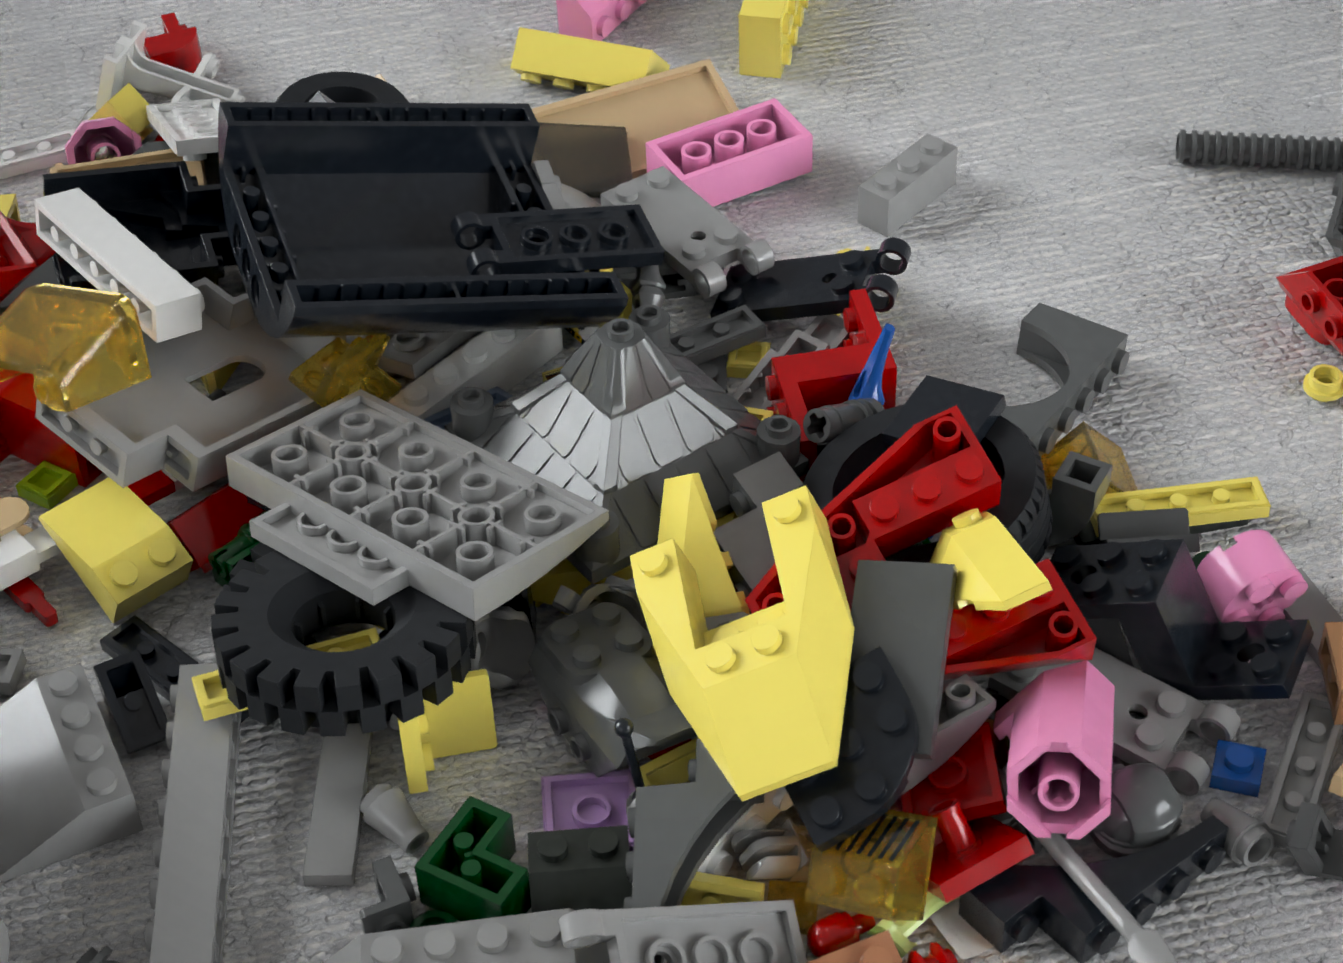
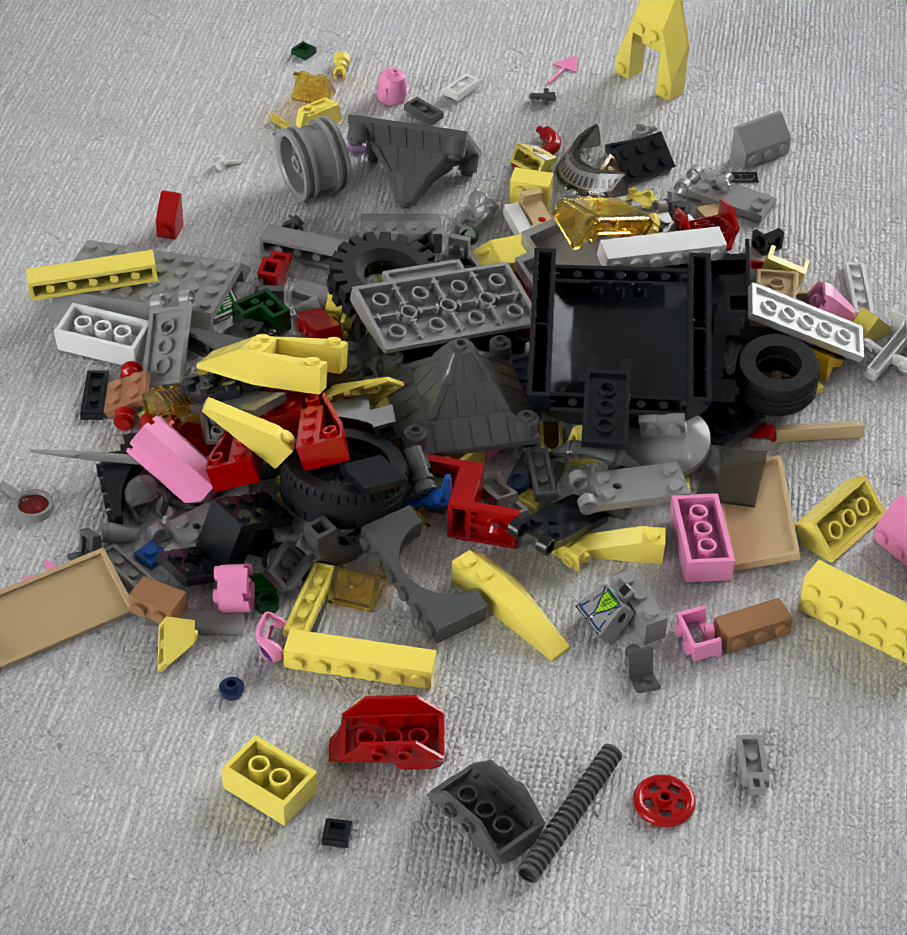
camera: 110 degrees right, 0 degrees up
none -> bright pink piece [256,612,286,663]
none -> red brick [257,250,292,286]
none -> light yellow brick [283,629,437,689]
none -> red brick [295,307,343,341]
none -> light grey tile [448,233,471,257]
none -> light yellow wedge [451,550,570,662]
none -> tile [458,225,479,246]
none -> dark blue plate [507,471,530,494]
none -> light yellow wedge [569,526,666,564]
none -> light grey torso [575,583,636,644]
none -> dark grey bracket [625,644,661,693]
none -> red plate [633,774,696,827]
none -> bright pink window [674,605,722,662]
none -> medium nougat brick [713,598,793,654]
none -> light grey hinge [735,735,769,795]

